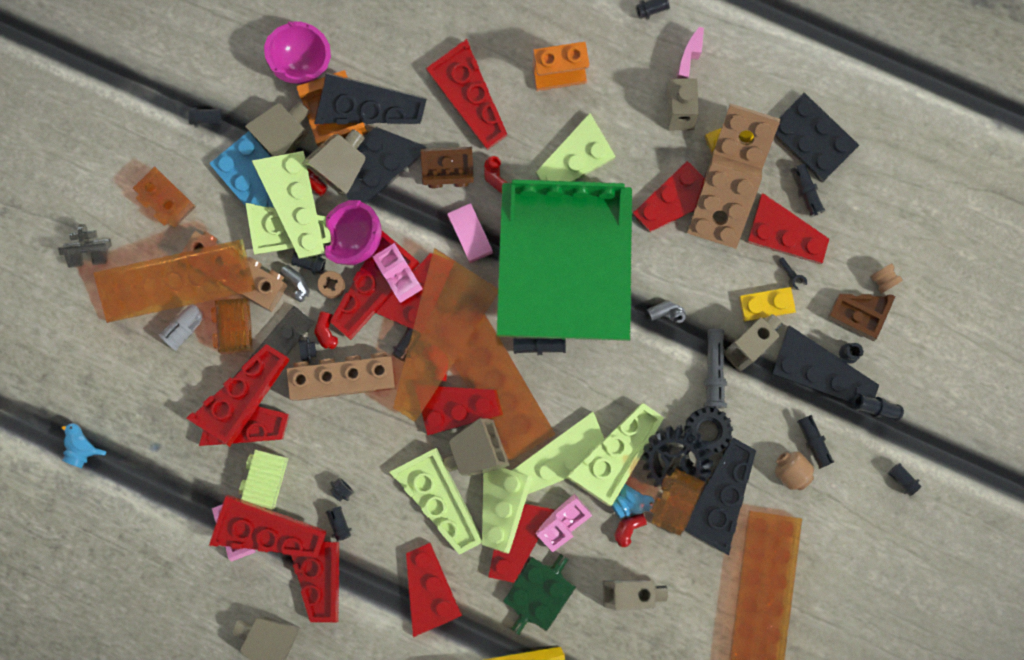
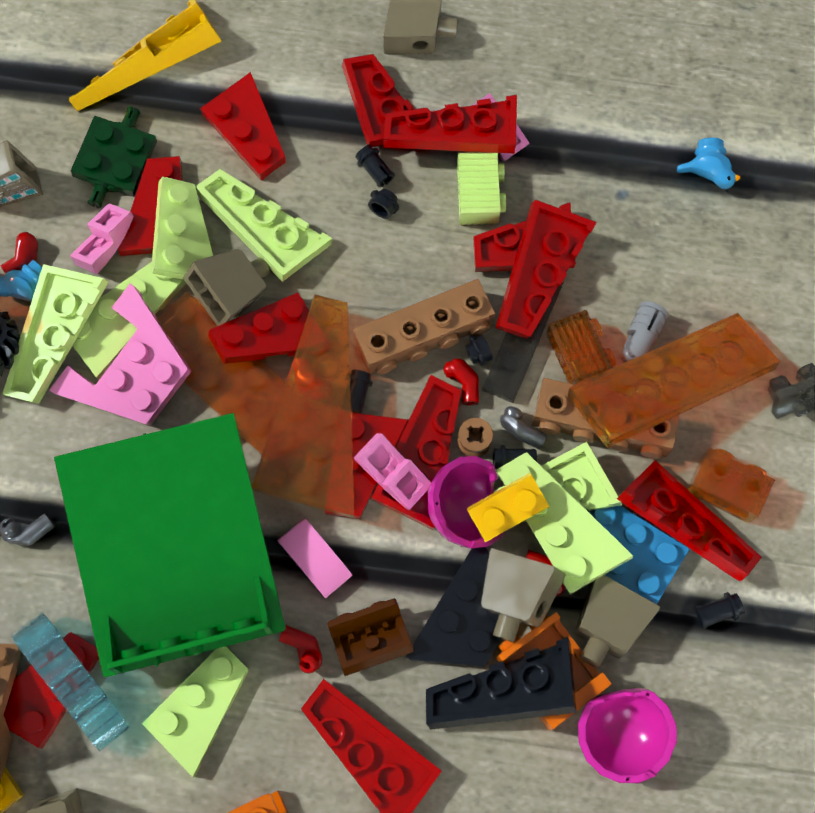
camera: 165 degrees right, 10 degrees down
none -> clear light blue beam [11,611,130,752]
none -> bright pink wing [49,284,192,426]
none -> yellow plate [467,473,549,542]
none -> red wing [617,460,762,582]

